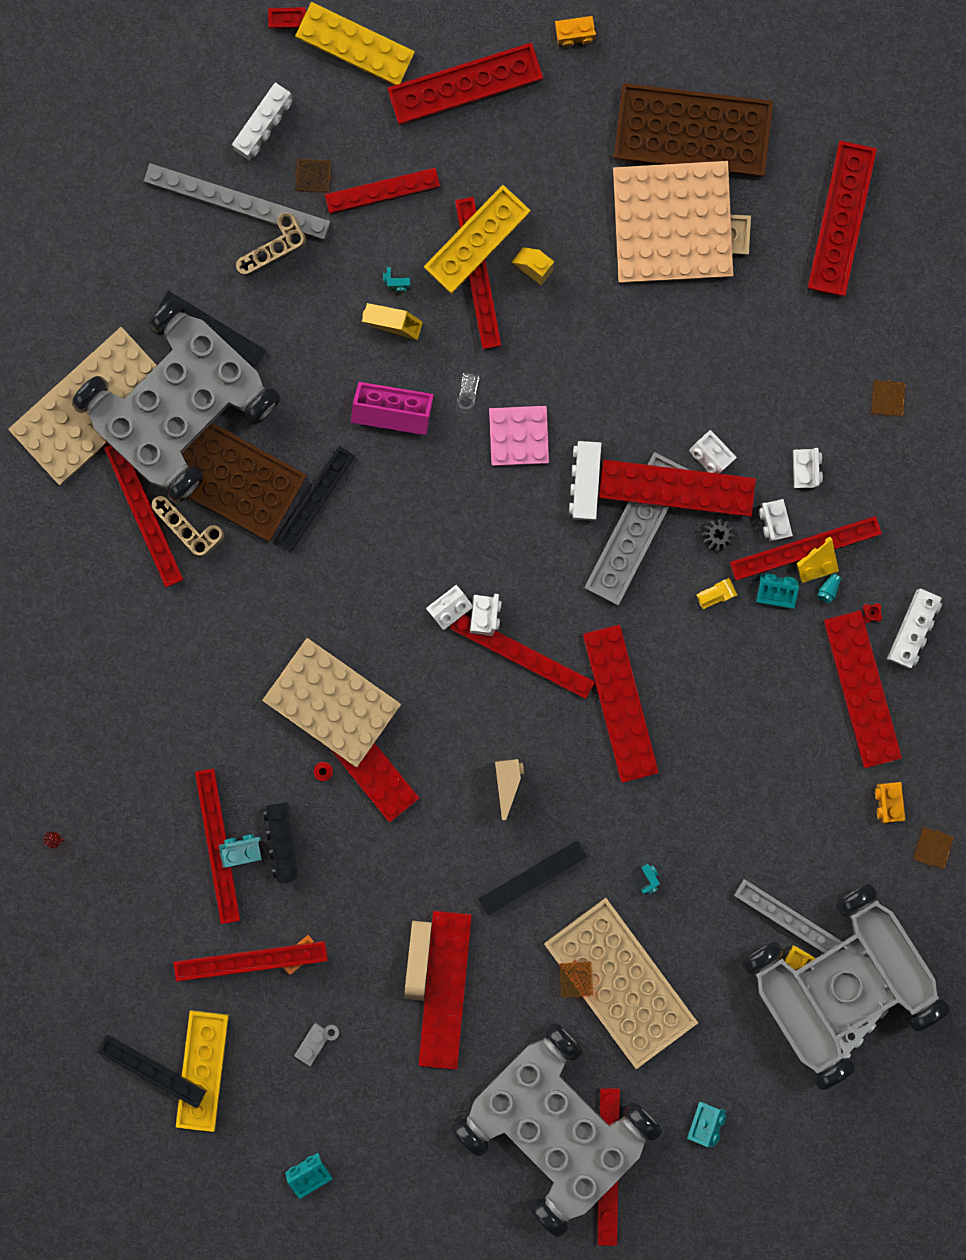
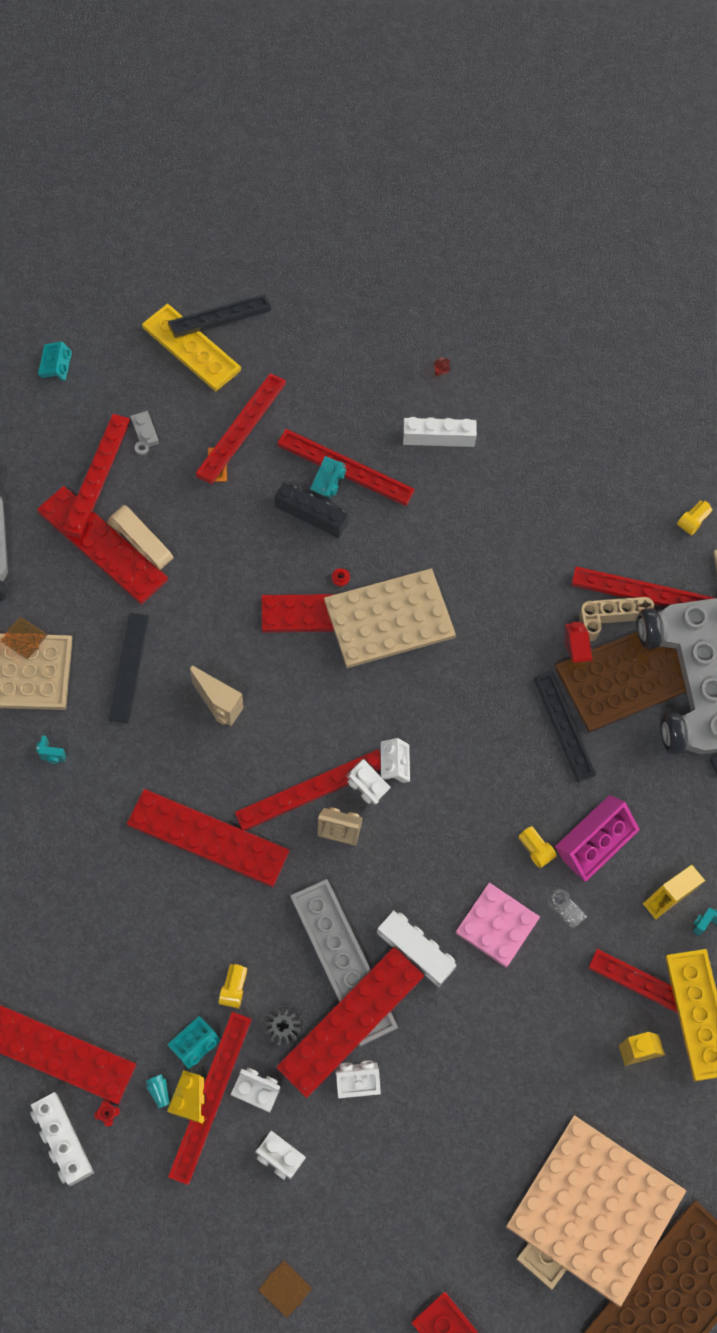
camera: 120 degrees right, 20 degrees down
none -> red plate [63,414,130,538]
none -> tan slope [318,807,363,846]
none -> white brick [403,417,477,447]
none -> yellow piece [518,826,557,868]
none -> red slope [564,622,592,663]
none -> yellow piece [677,500,713,536]

